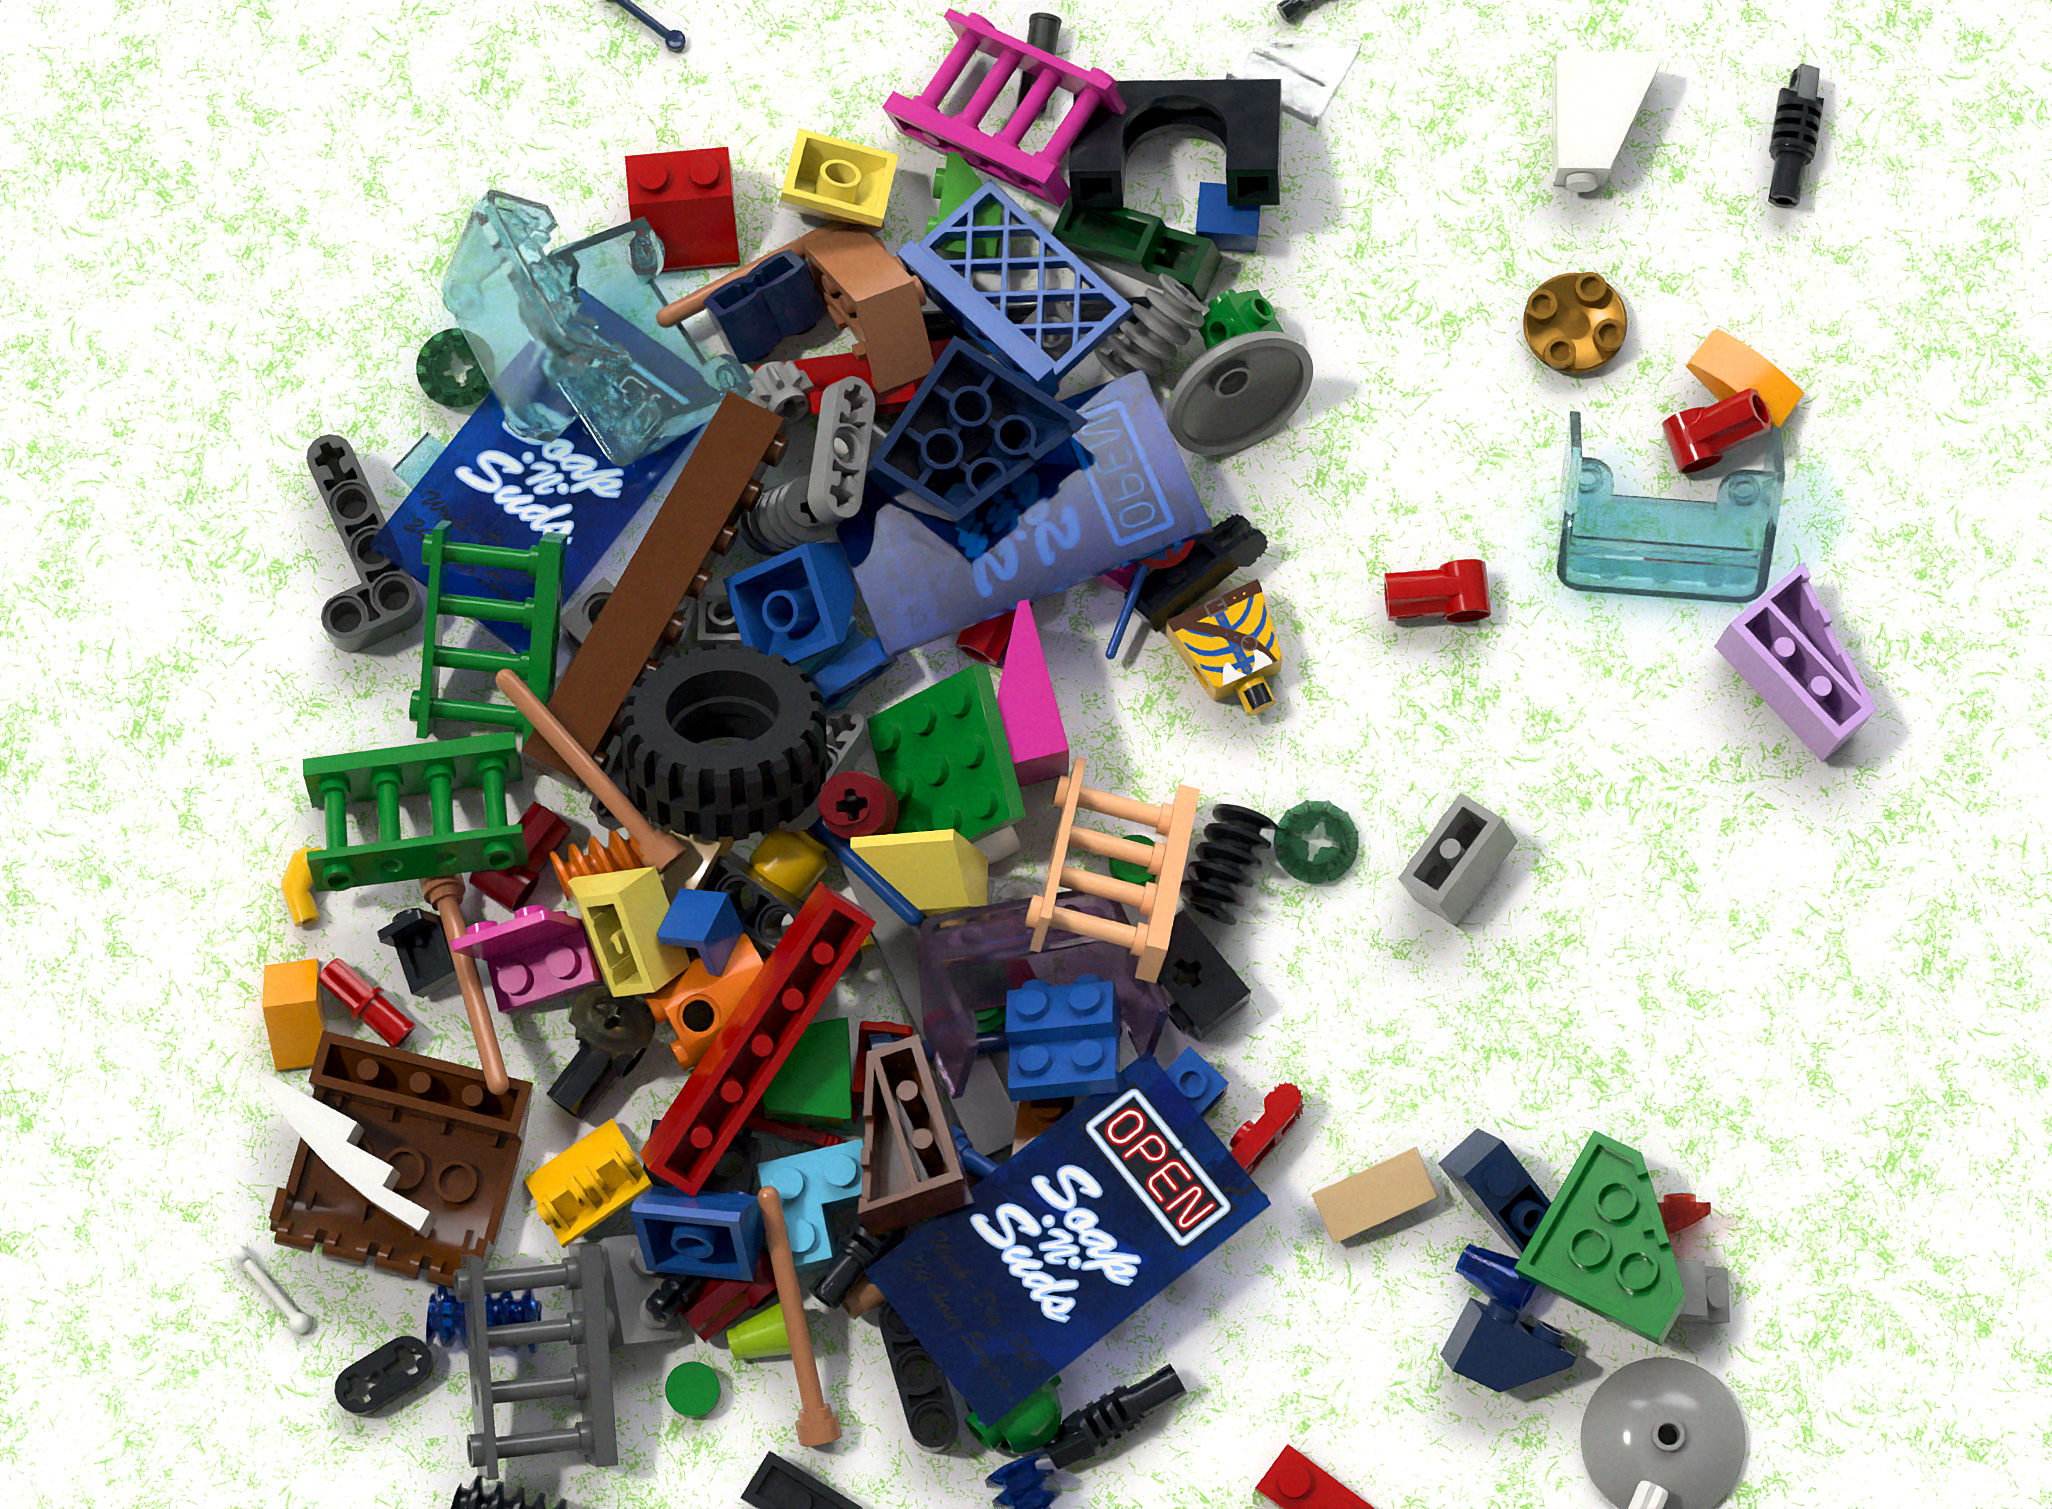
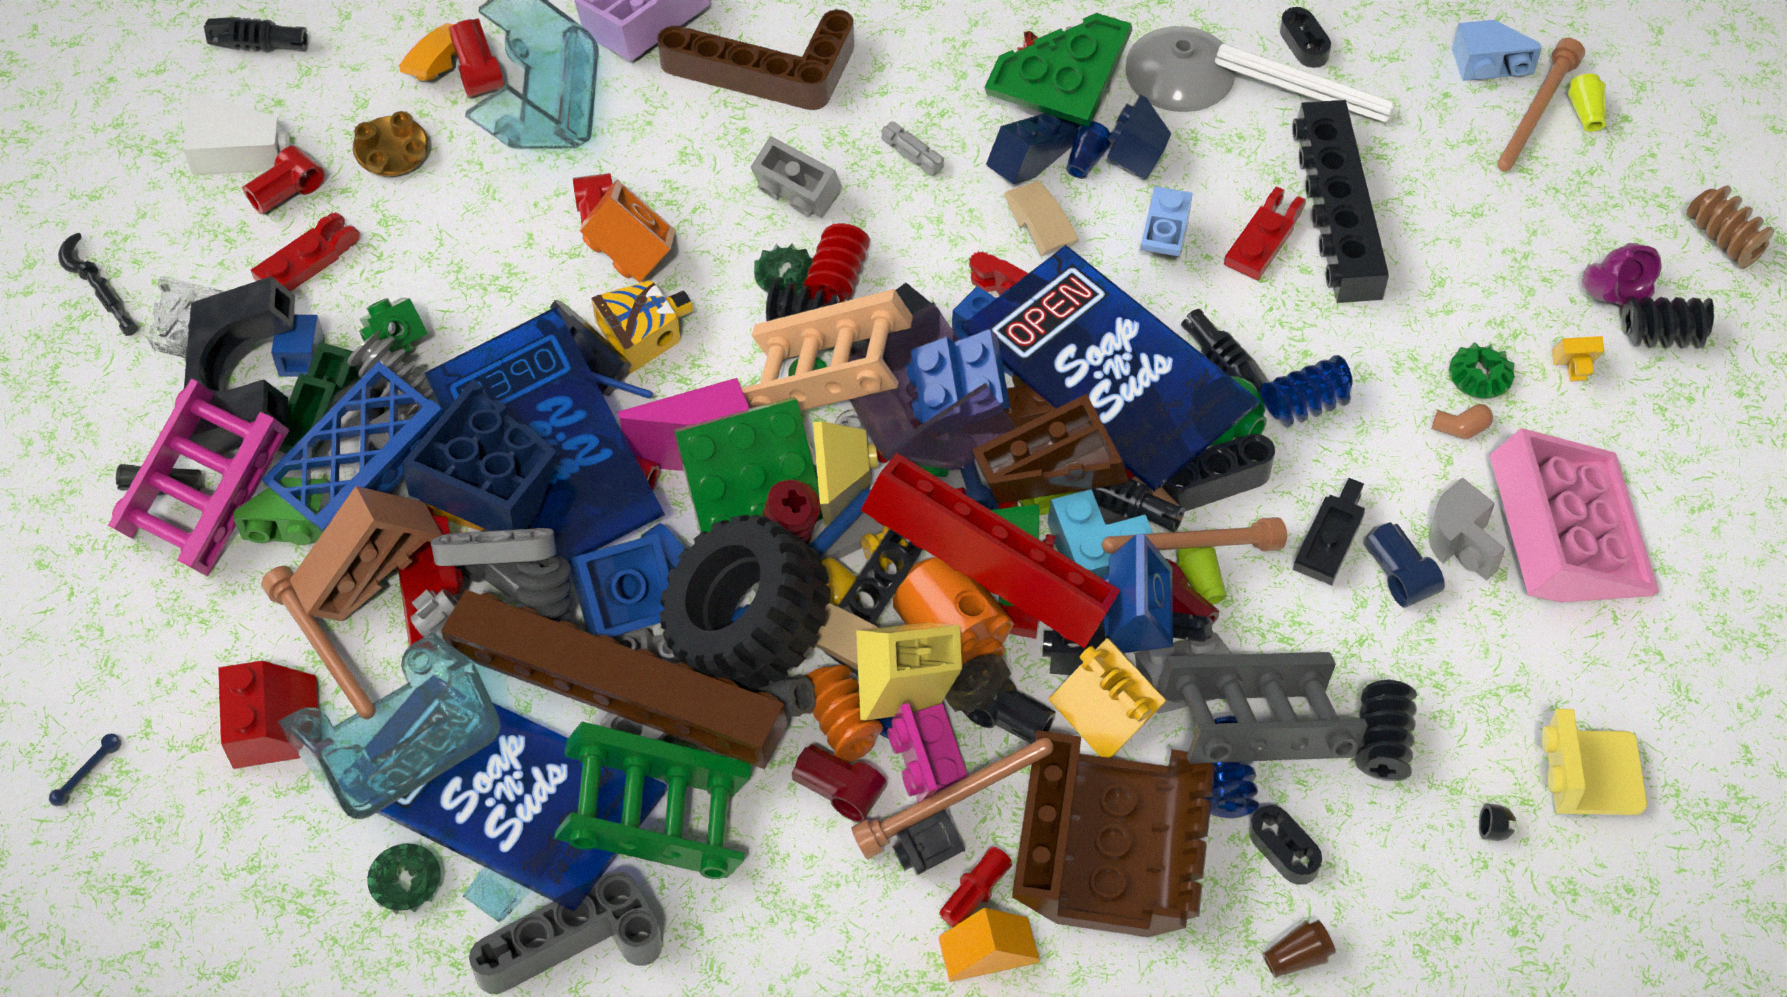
camera: 95 degrees left, 20 degrees down
white hinge [230,1243,311,1334] -> none
white slope [258,1071,437,1238] -> none
yellow arm [281,846,323,927] -> none
green fence [303,731,529,892] -> none
clear light blue windscreen [441,189,633,443] -> none
nougat piece [495,669,688,876] -> none
blue panel [657,888,744,976] -> none
green tile [665,1361,721,1418] -> none
dark blue brick [703,249,828,365] -> none
light yellow slope [778,128,899,227] -> none
light grey dish [1167,331,1313,455] -> none
none -> red piece [242,145,325,214]
none -> red hinge [251,212,360,292]
none -> orange slope [580,179,675,283]
none -> reddish brown beam [657,9,854,110]
none -> red piece [803,223,871,303]
none -> light grey axle [881,121,944,176]
none -> light blue slope [1141,186,1193,256]
none -> reddish brown cone [1262,920,1336,978]

